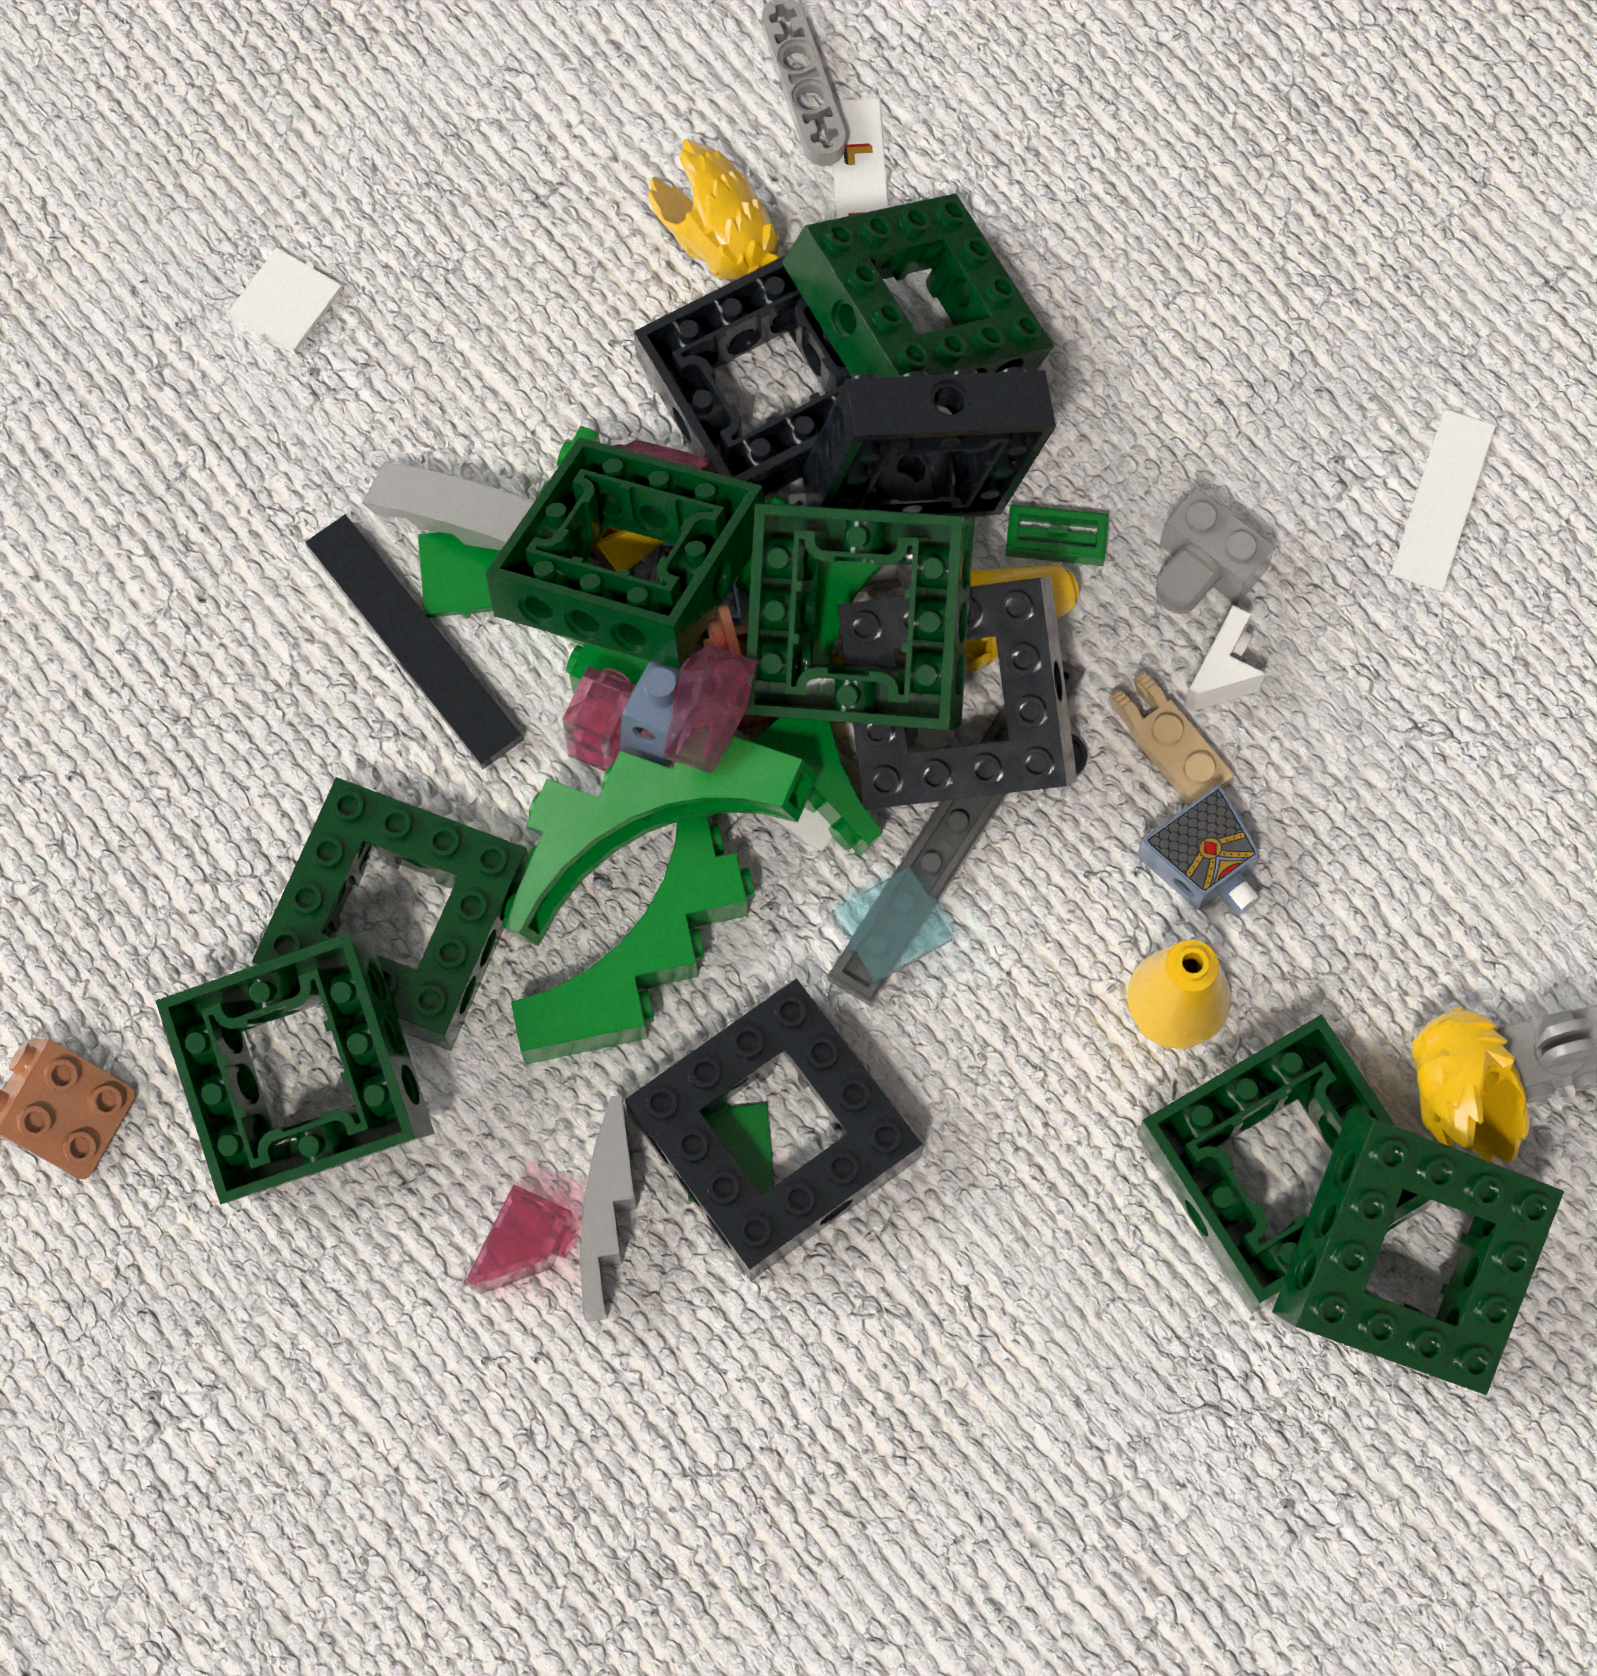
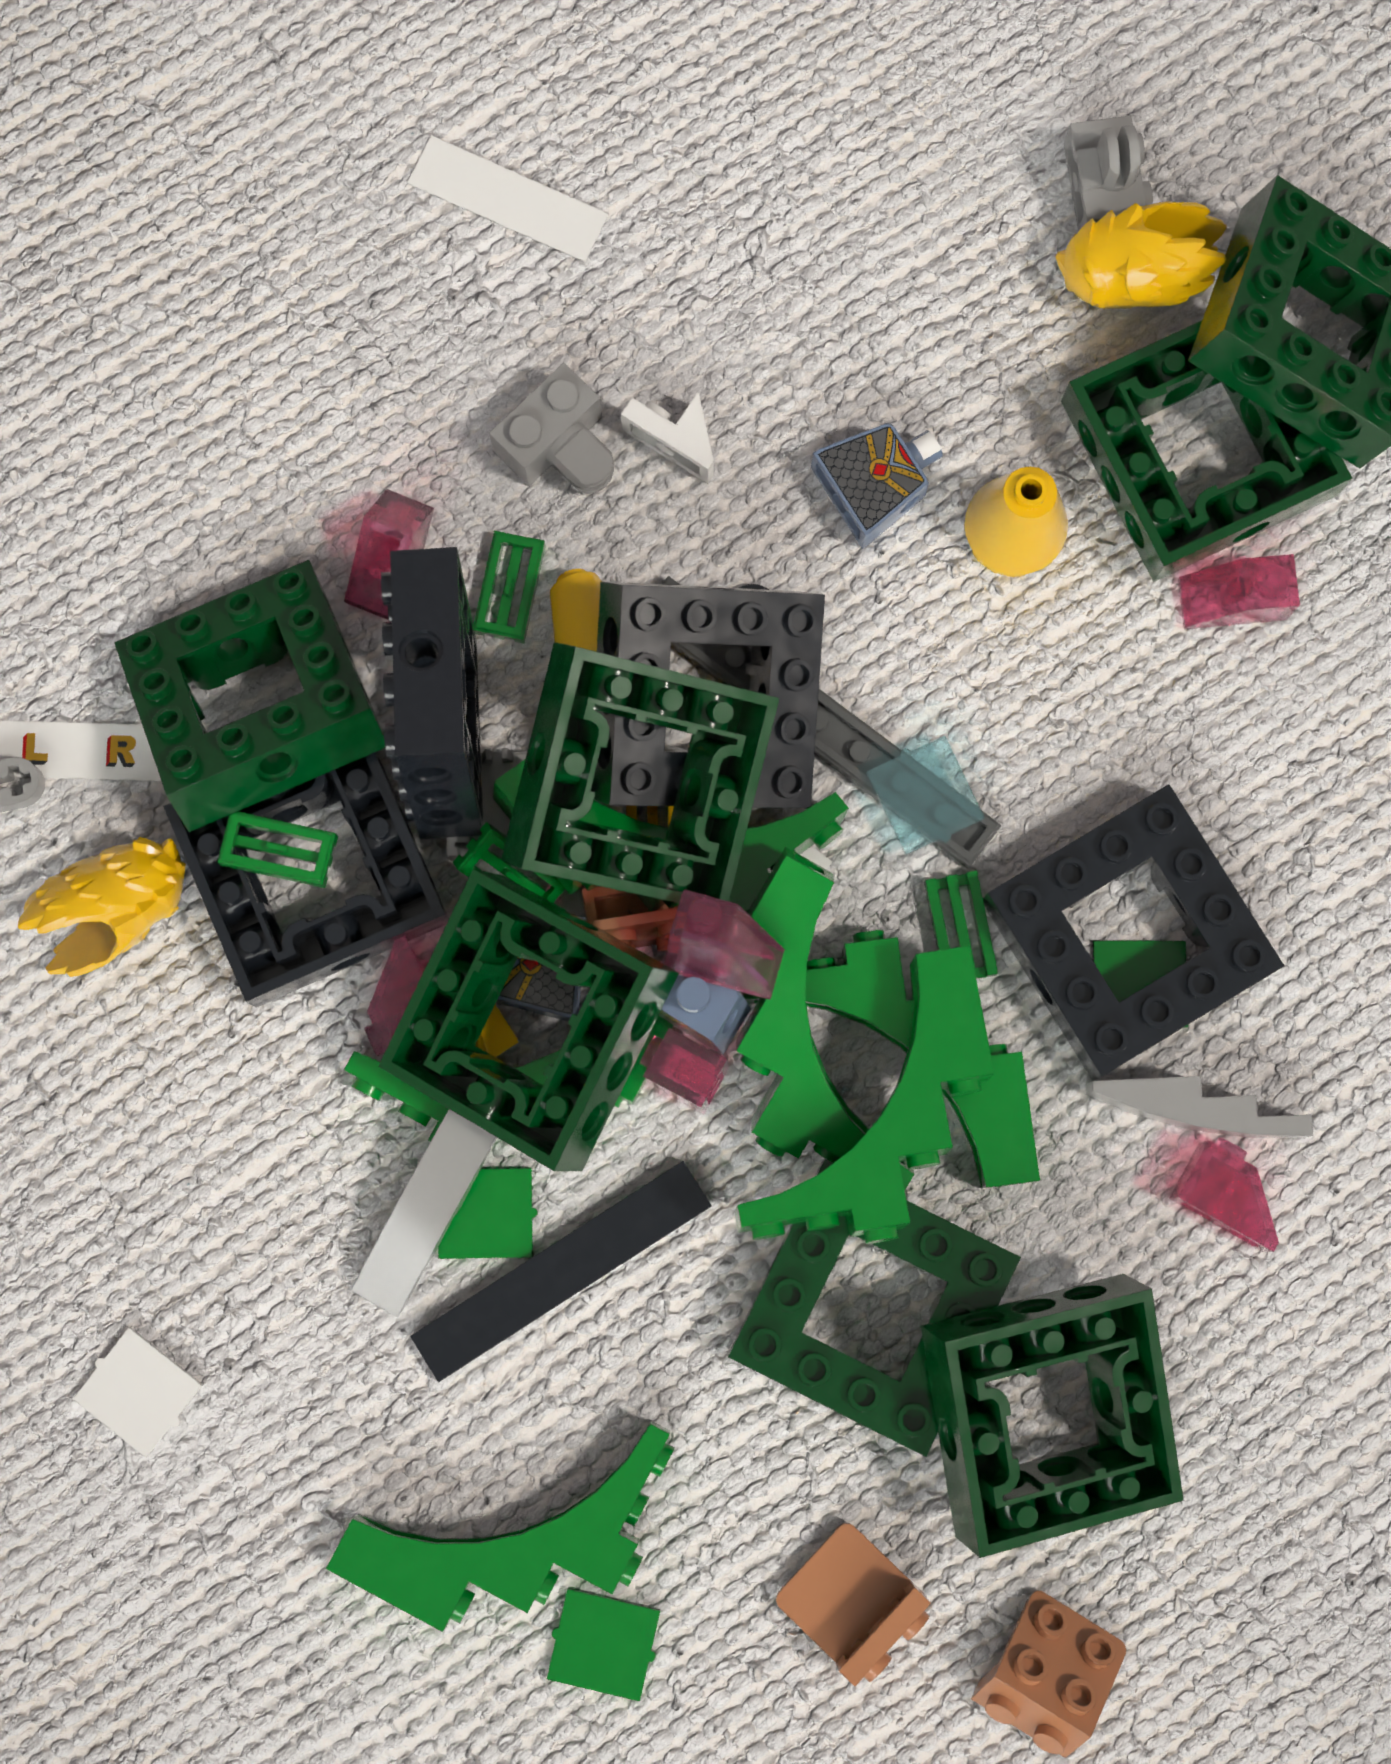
camera: 85 degrees left, 10 degrees up
tan hinge [1108,672,1235,805] -> none
none -> green tile [218,812,338,888]
none -> green arch [326,1421,675,1632]
none -> clear pink slope [344,489,434,620]
none -> green piece [547,1588,660,1702]
none -> green arch [734,945,994,1244]
none -> nougat bracket [776,1523,931,1686]
none -> green tile [924,870,998,979]
none -> clear pink slope [1178,554,1300,629]

